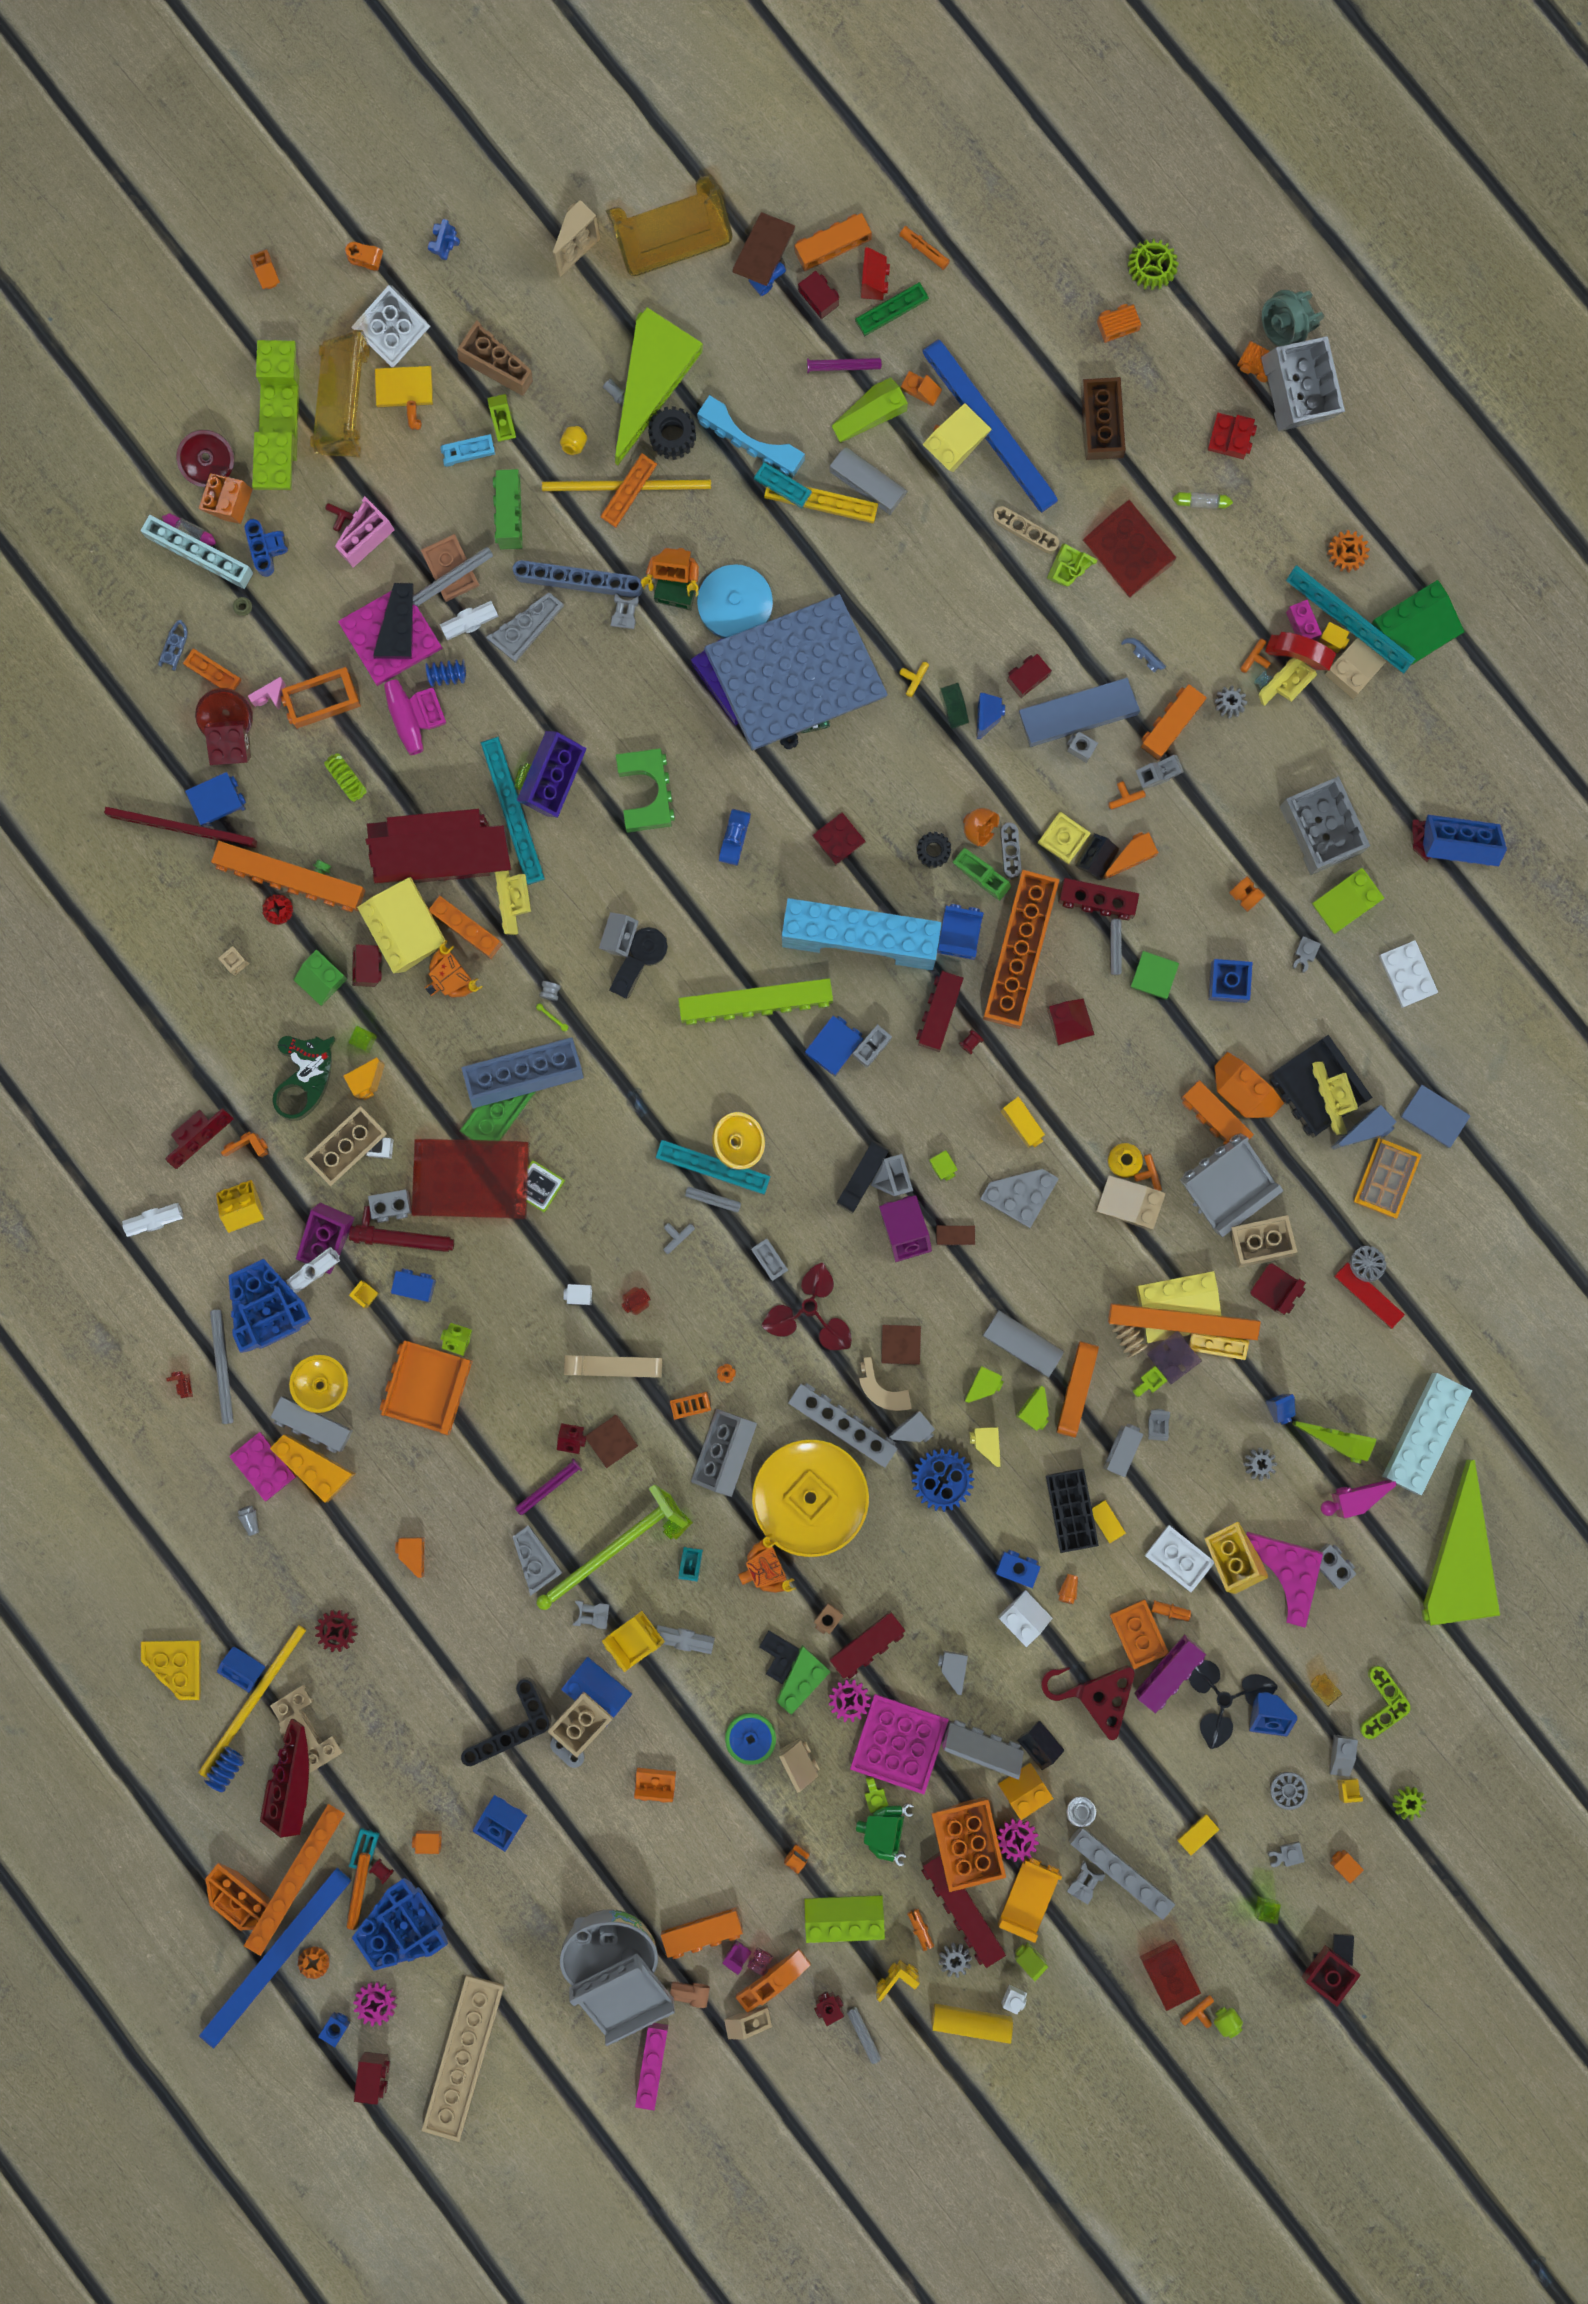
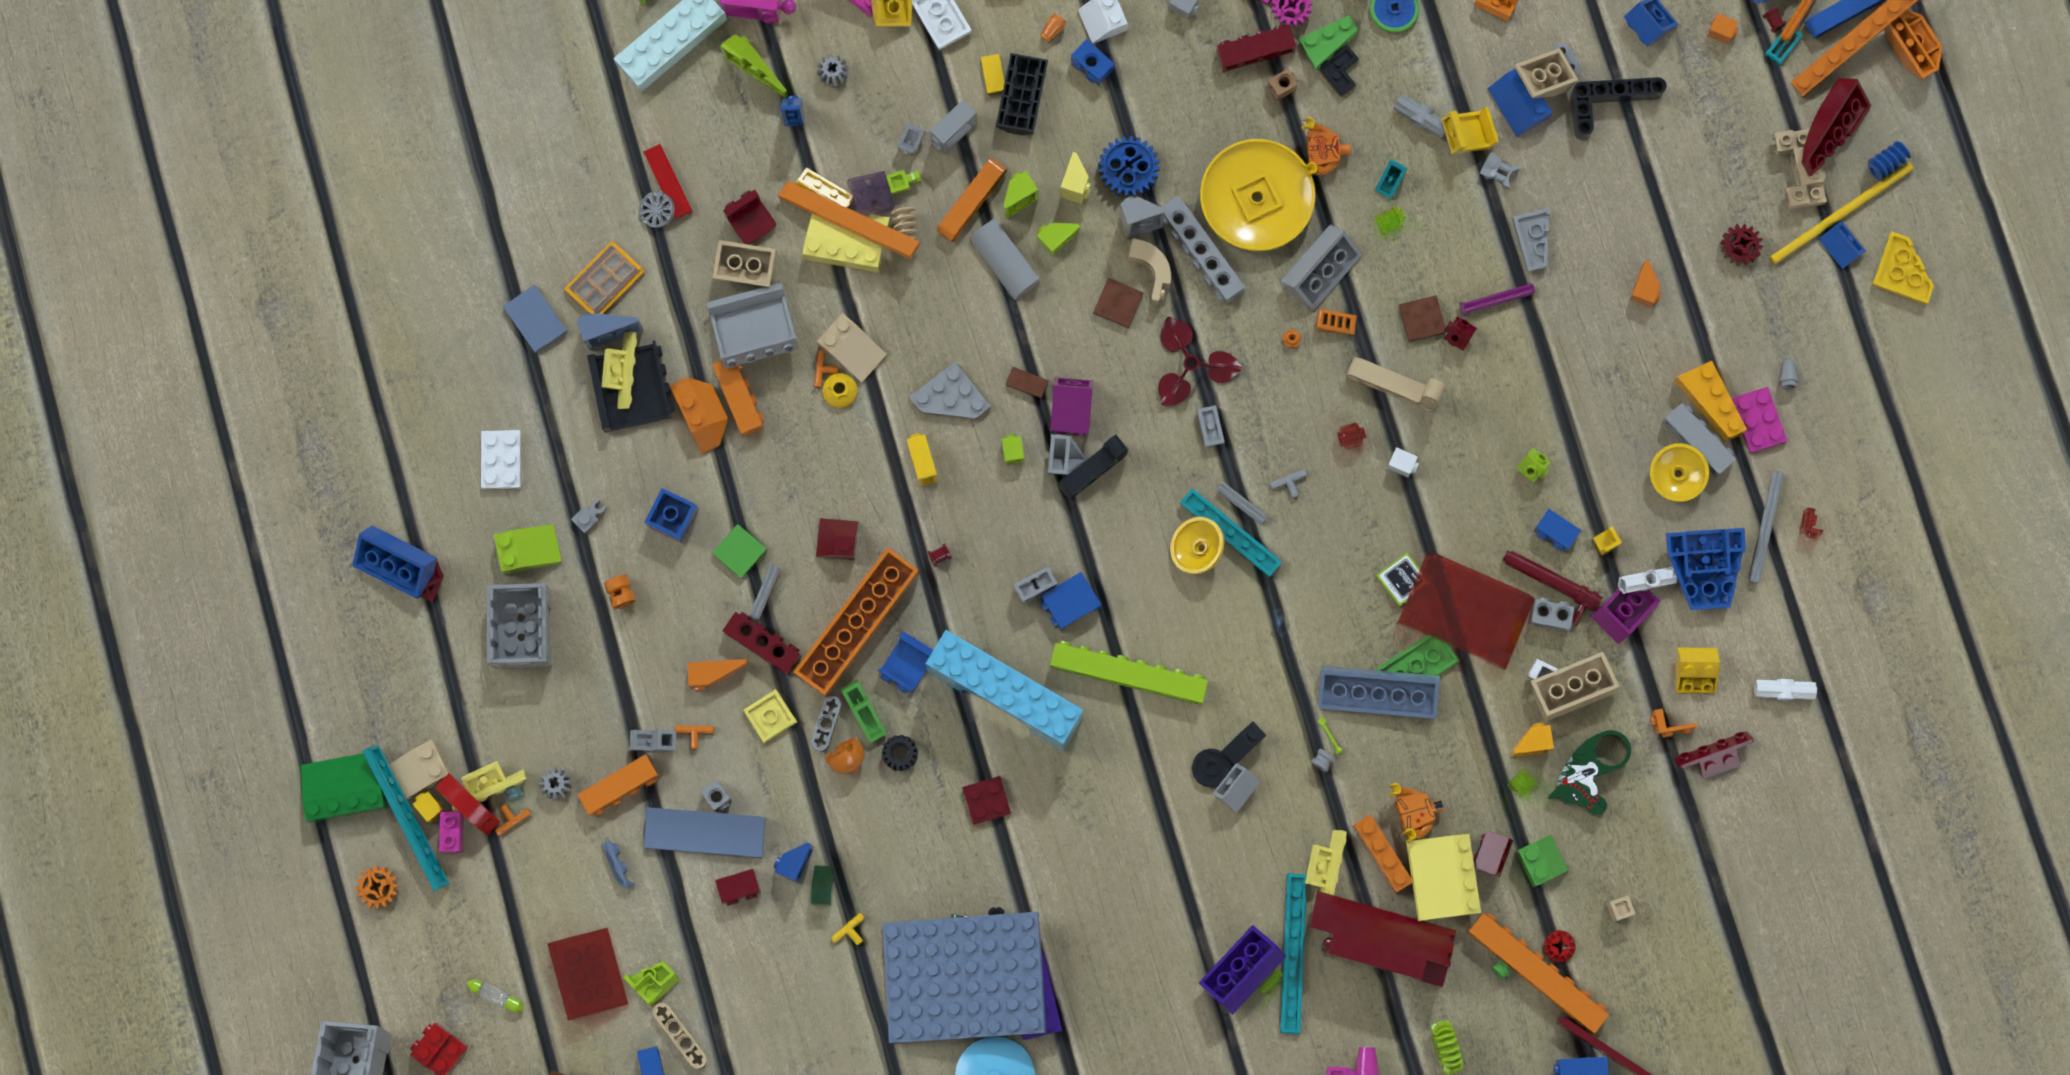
camera: 160 degrees left, 5 degrees down
orange panel [380,1341,473,1435] -> none
lime piece [536,1485,688,1610] -> none
bright green arch [616,748,675,833] -> none
blue piece [719,809,751,866] -> none
dark red brick [916,971,964,1052] -> none
black panel [1075,833,1119,880] -> none

